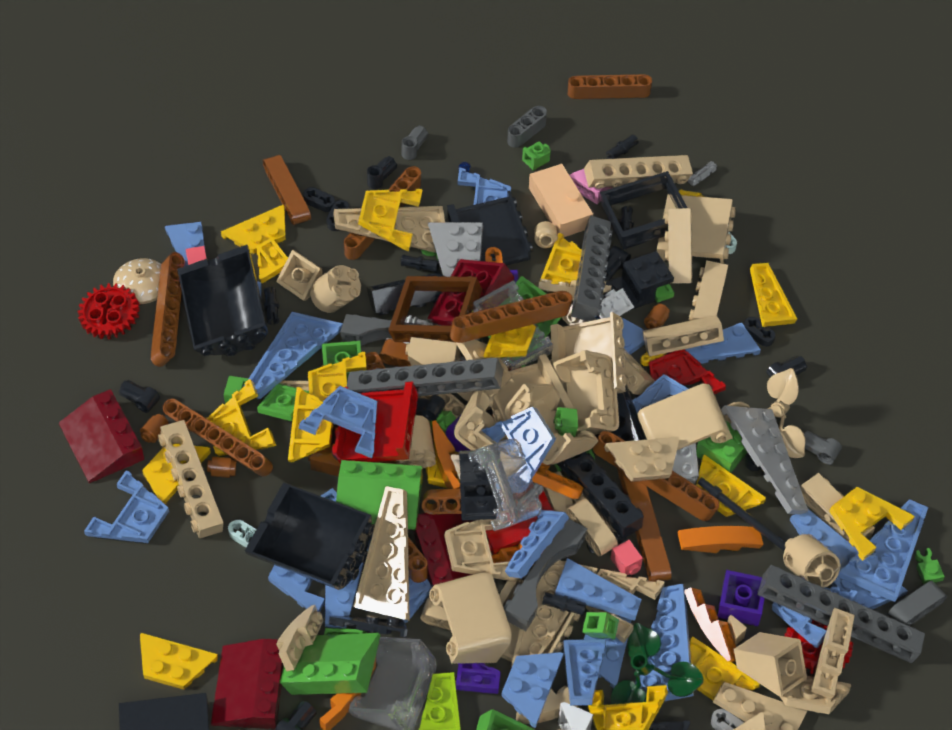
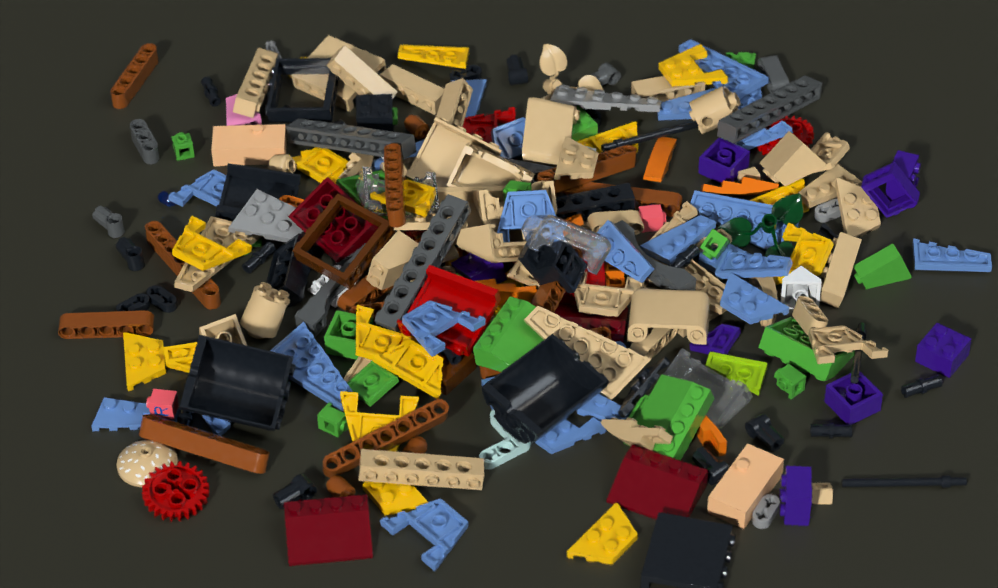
camera: 65 degrees left, 10 degrees down
tan slope [811,608,855,699] -> none

